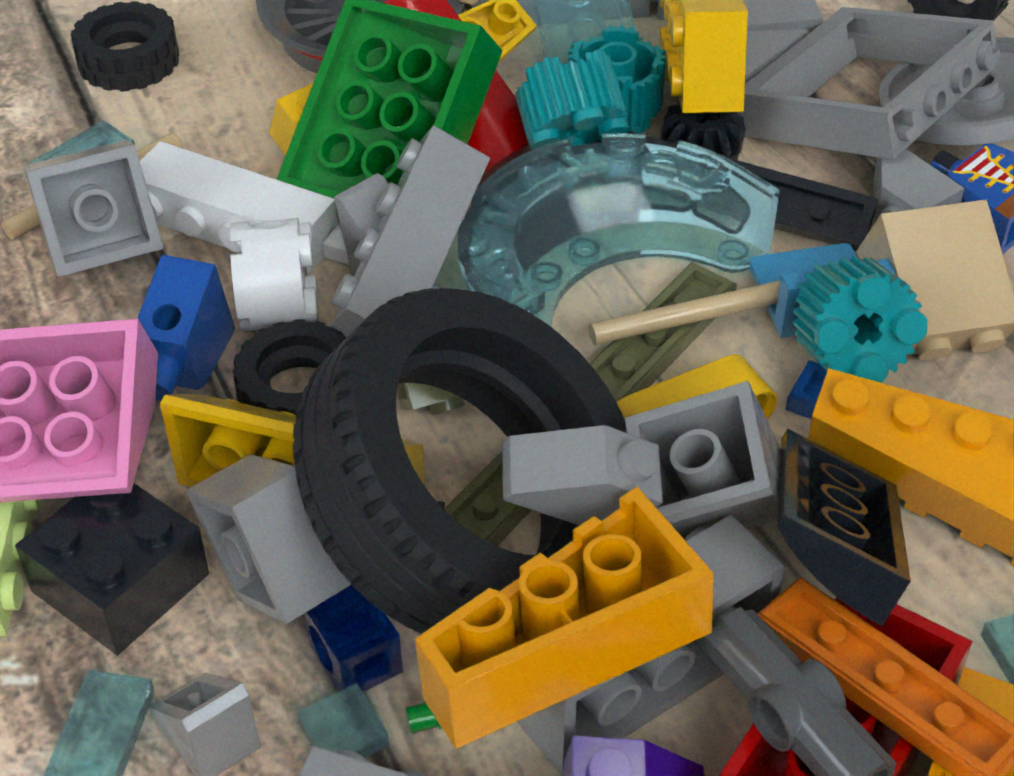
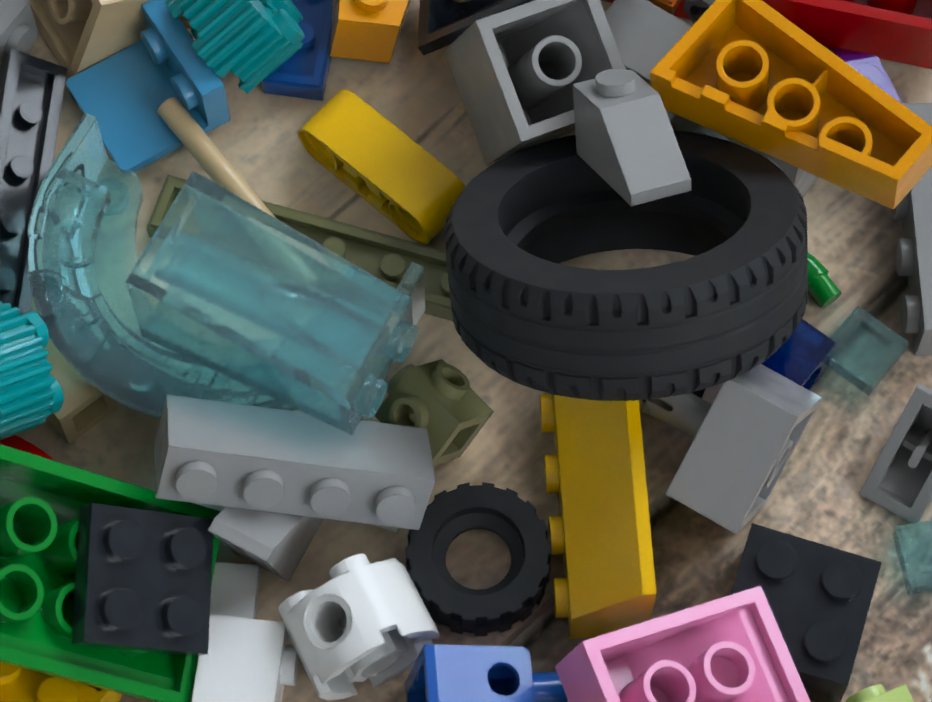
camera: 110 degrees left, 20 degrees up
none -> black plate [71,503,214,657]
none -> clear light blue slope [126,171,418,435]

